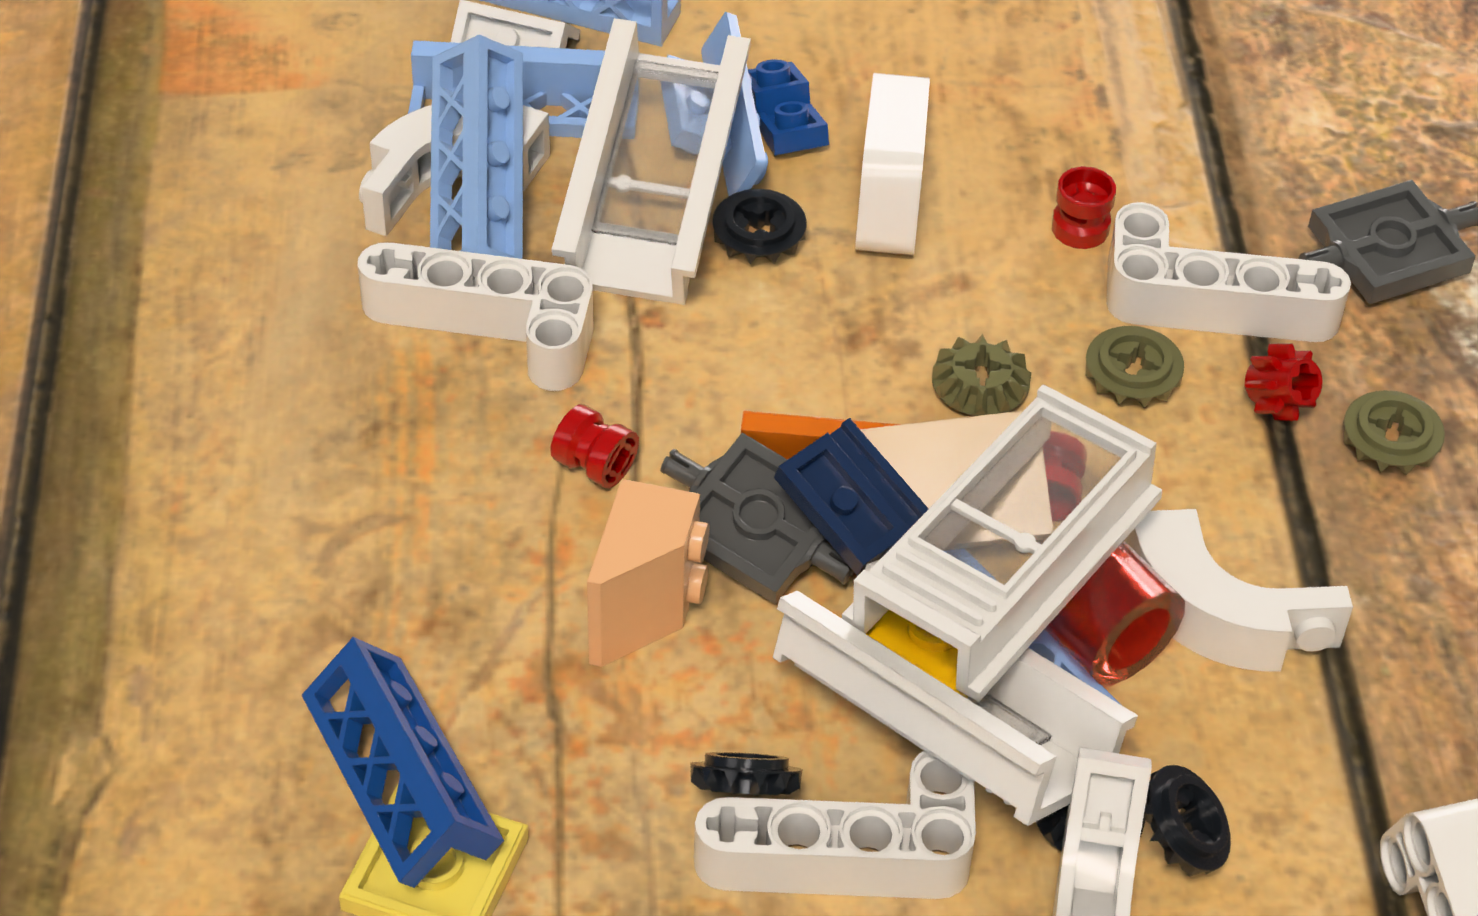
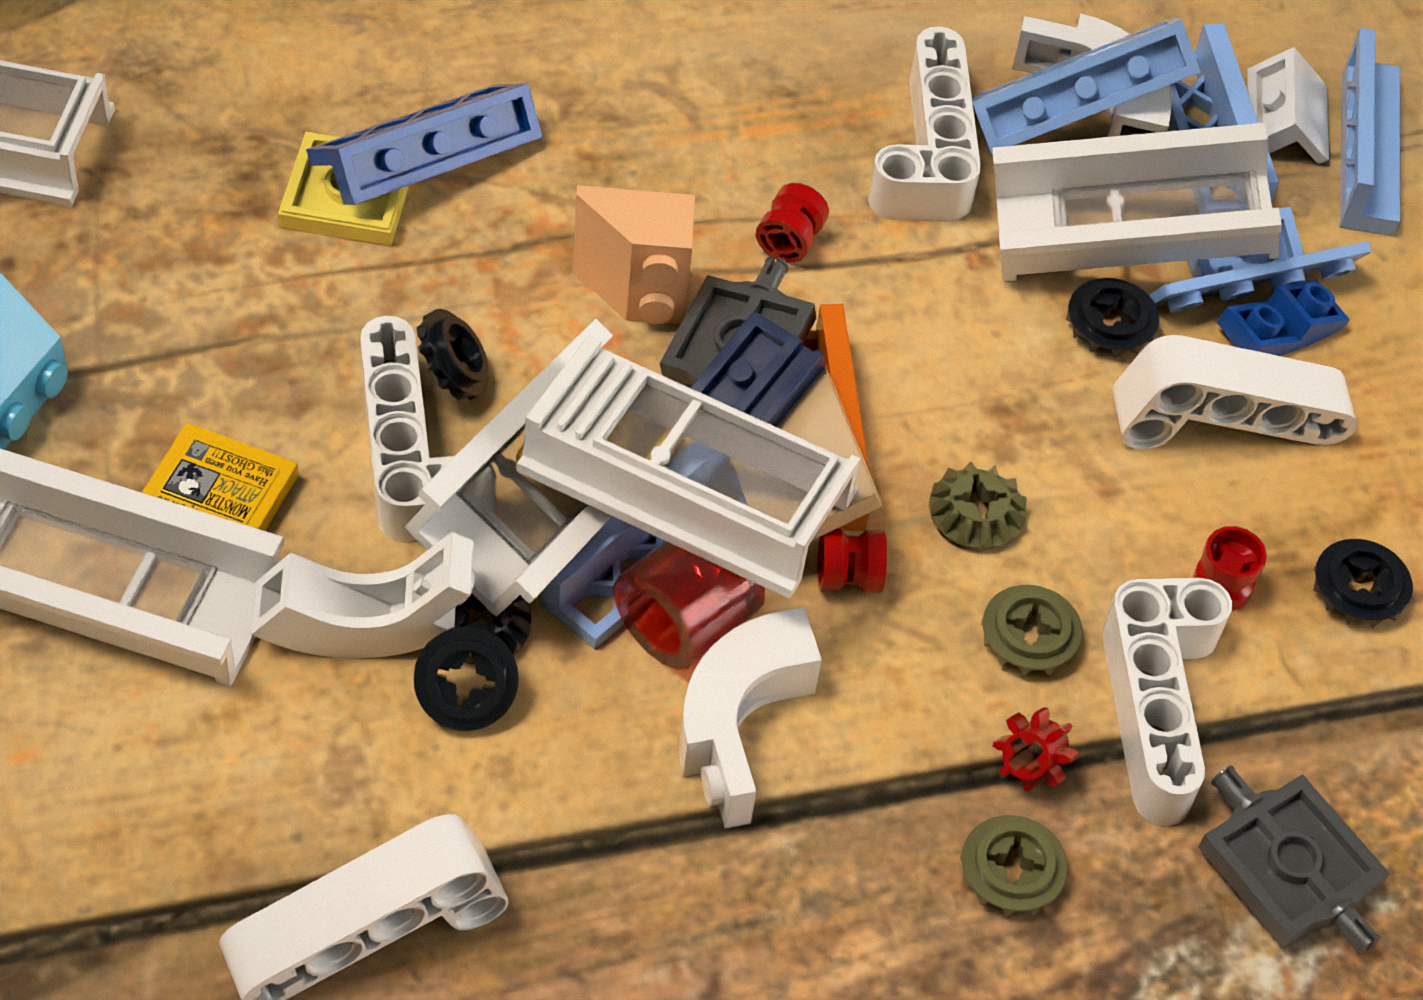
camera: 75 degrees right, 5 degrees up
none -> black gear [1313,539,1413,628]

